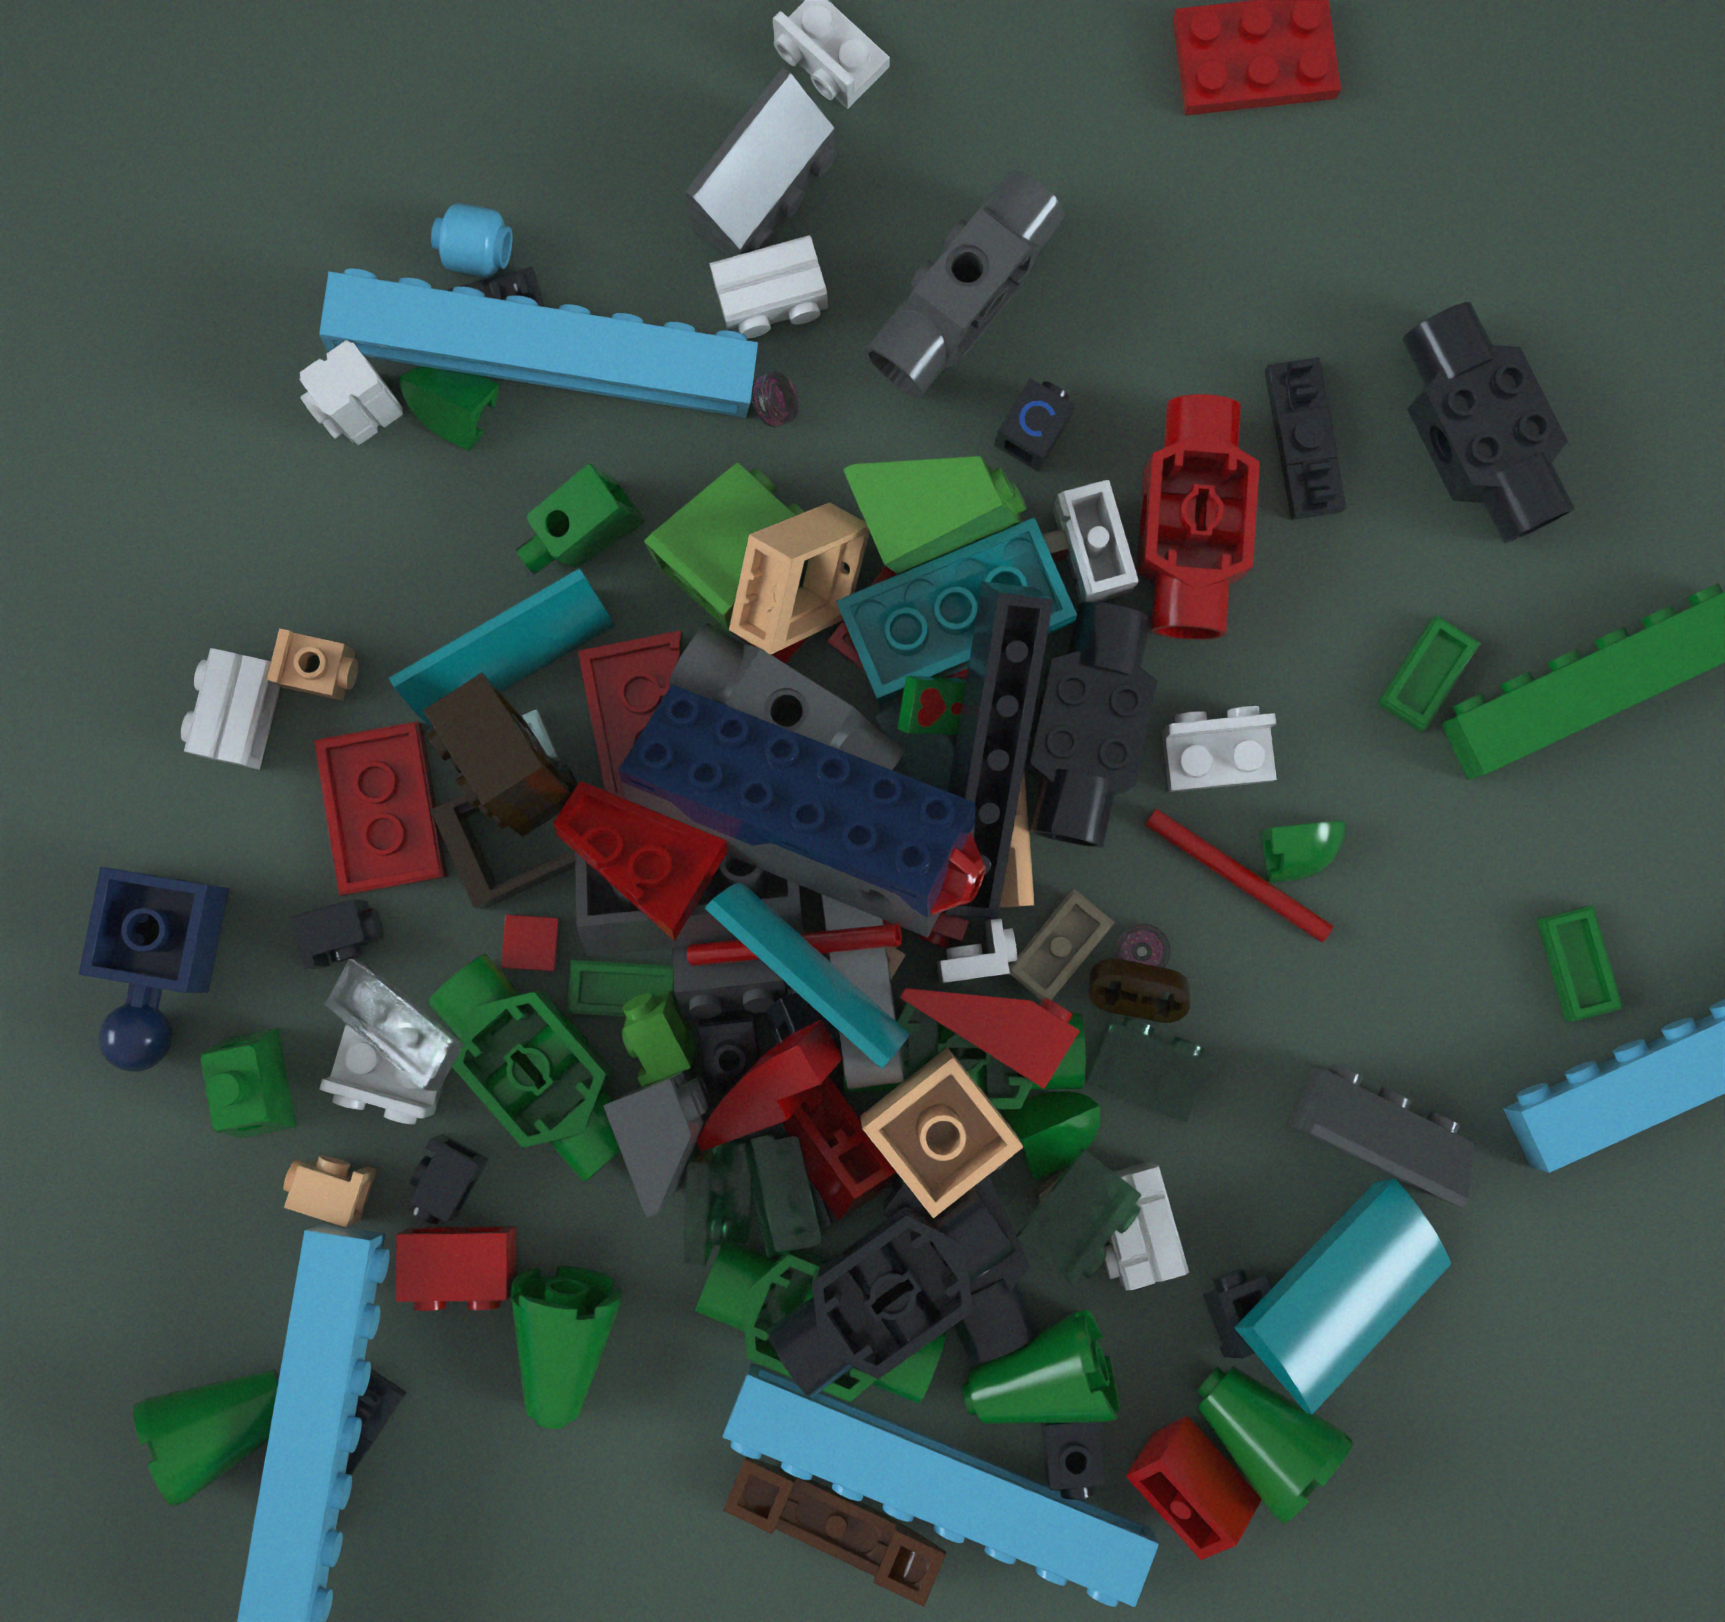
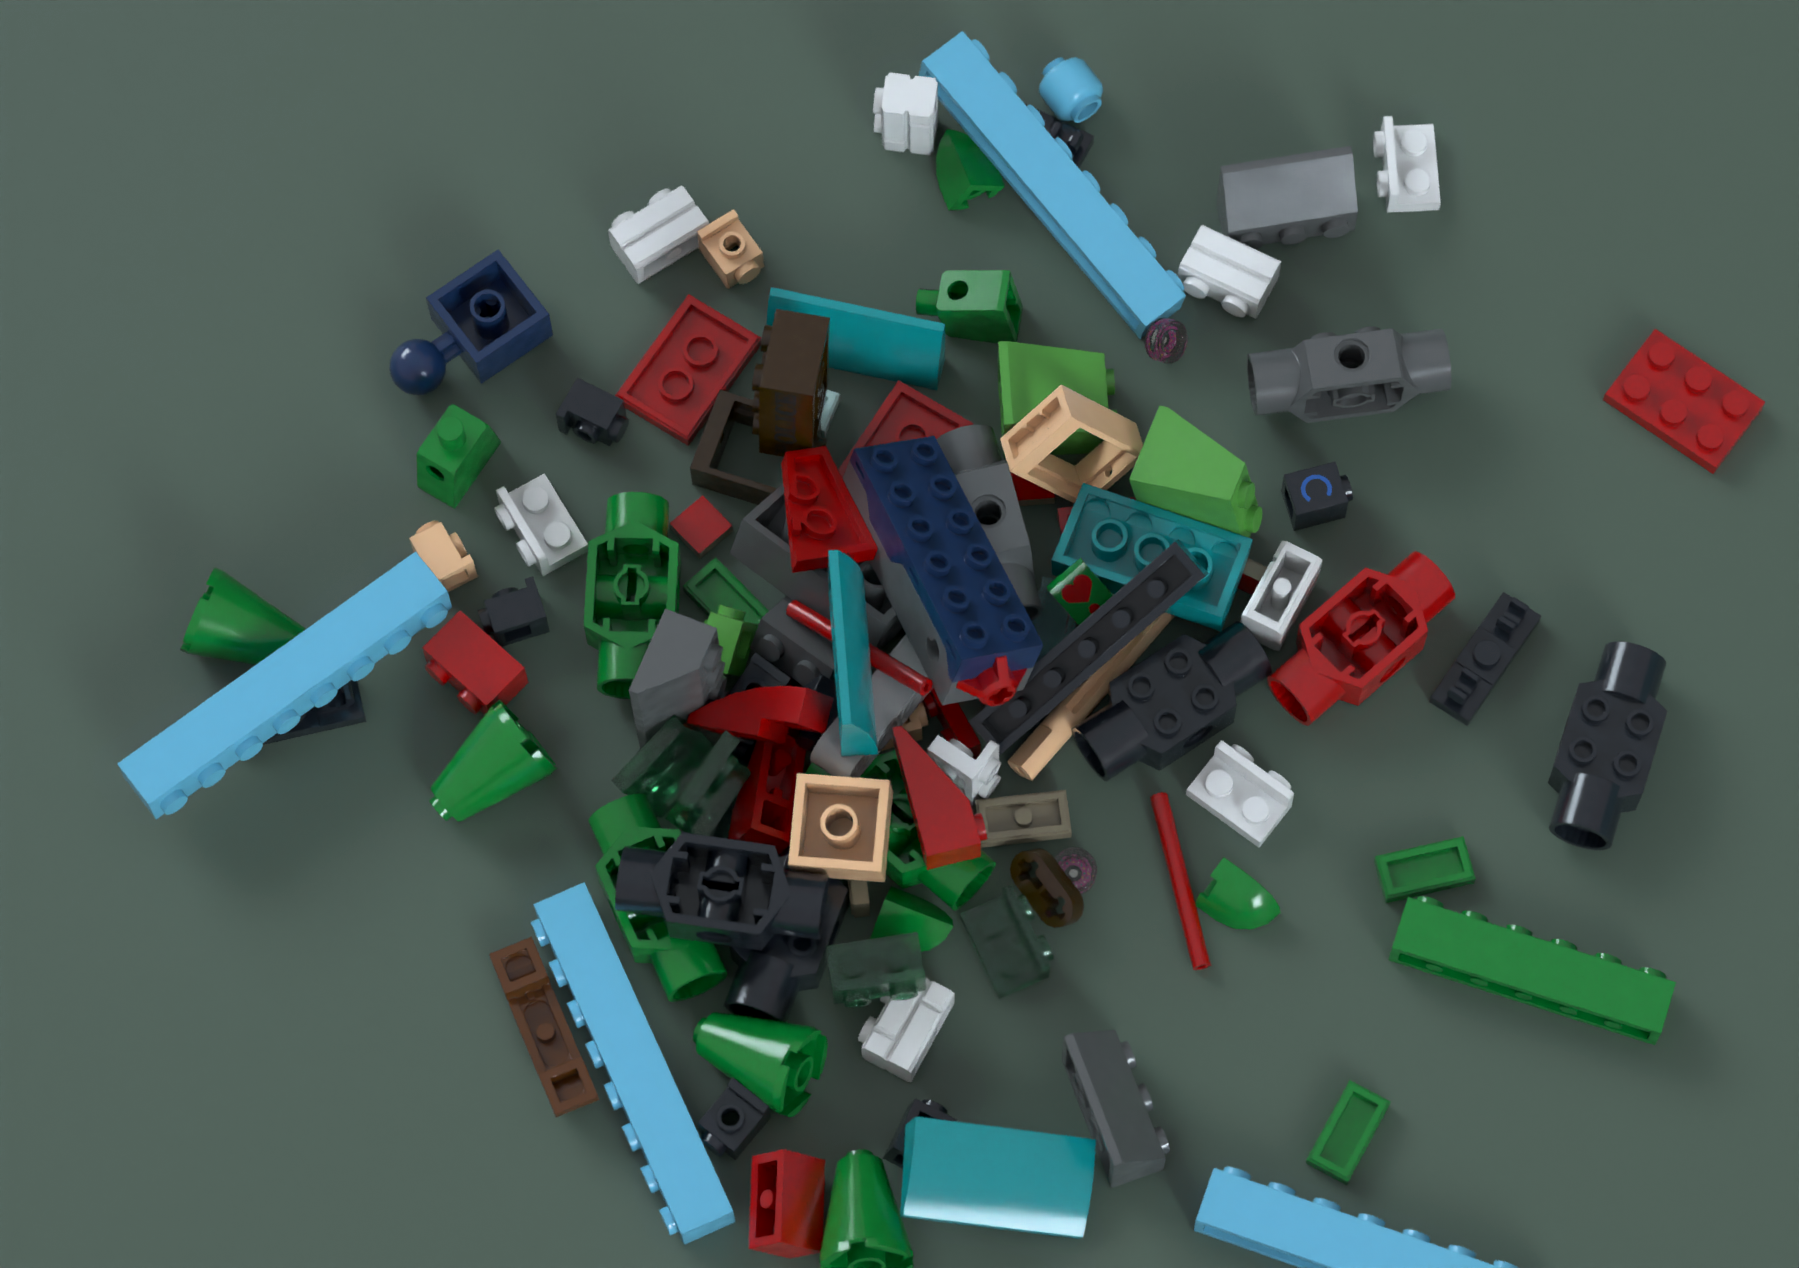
camera: 45 degrees right, 15 degrees down
clear plate [325,959,464,1091] -> none

